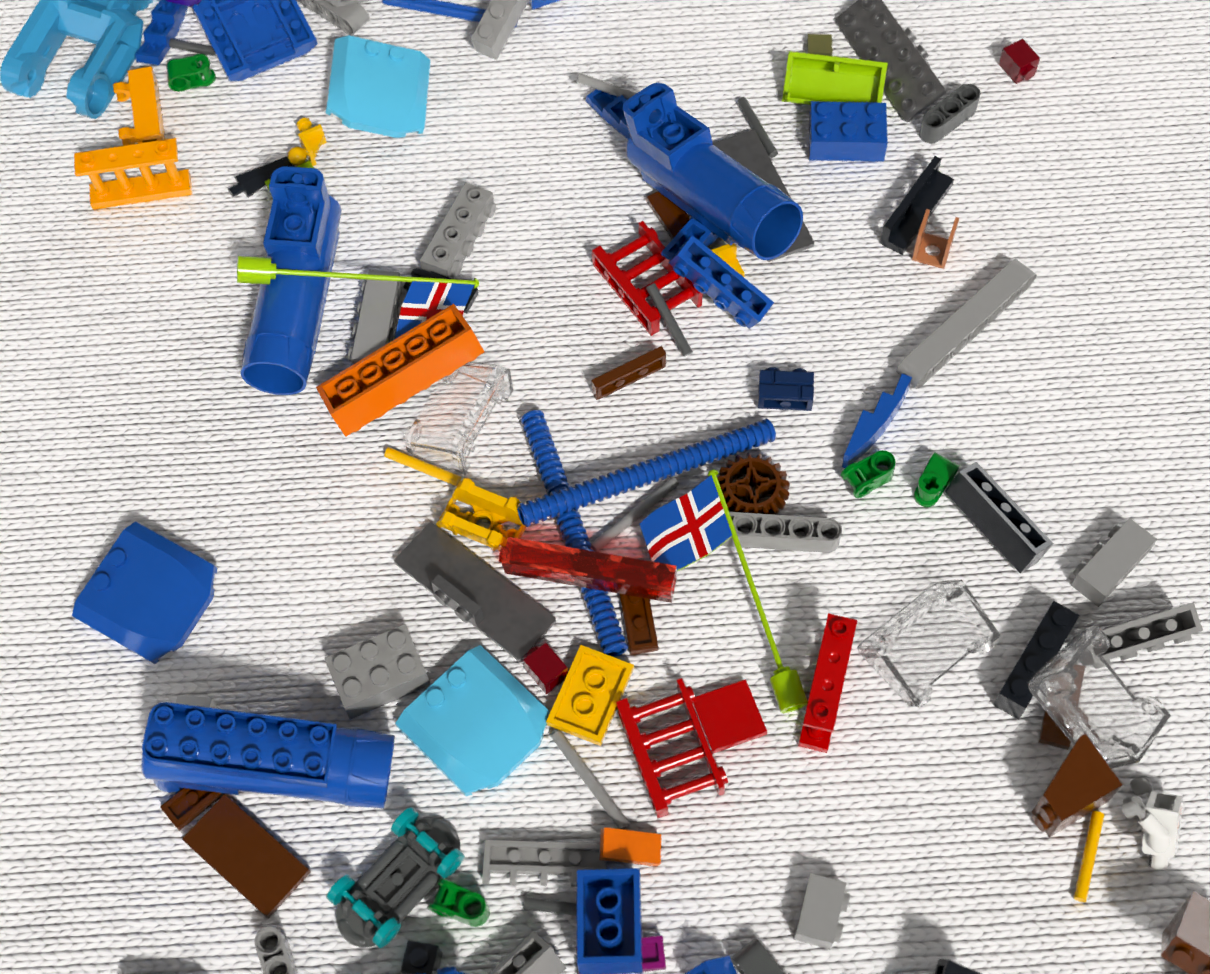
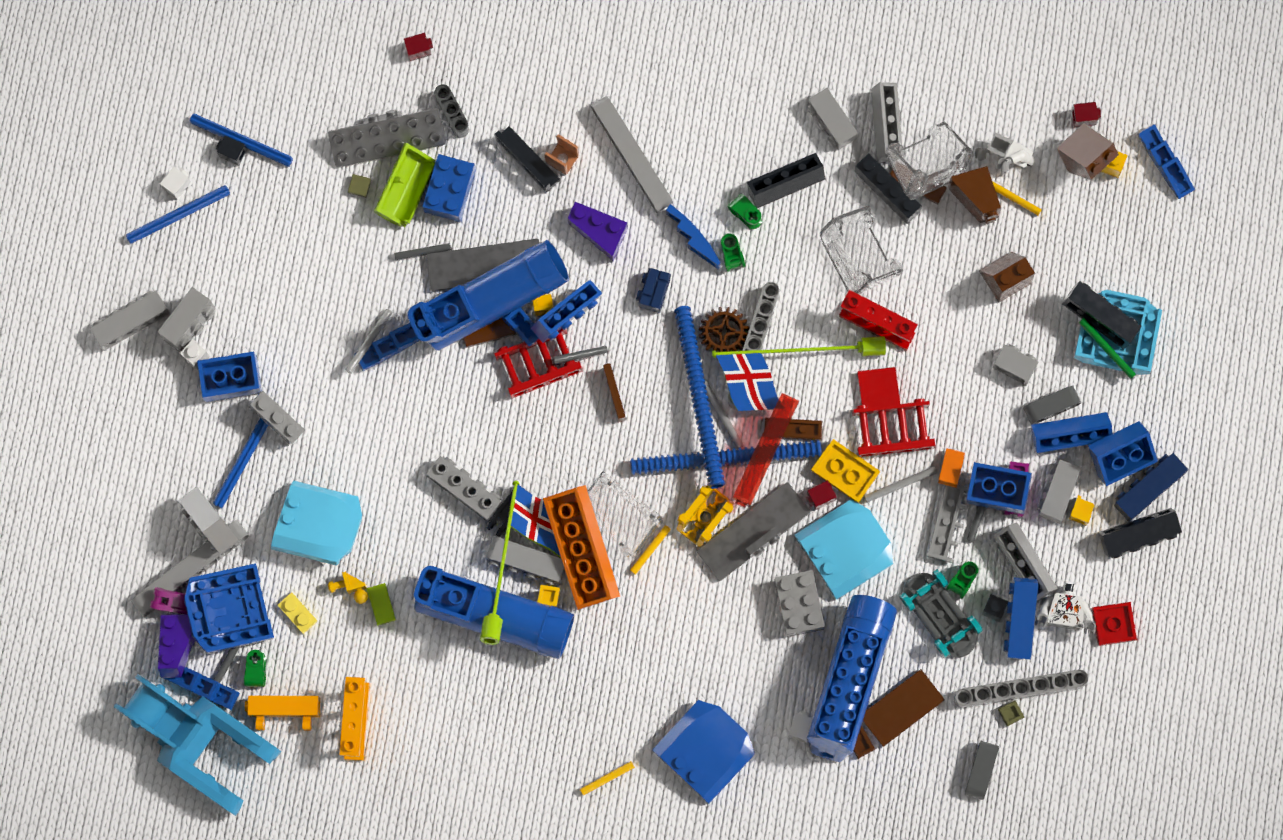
camera: 75 degrees left, 15 degrees up
black bar [228,156,294,197] -> none
none -> light yellow plate [278,592,318,634]
none -> yellow panel [537,585,560,607]
none -> dark purple wedge [568,202,628,262]
none -> yellow bar [580,761,635,796]
none -> reddish brown slope [979,251,1035,303]

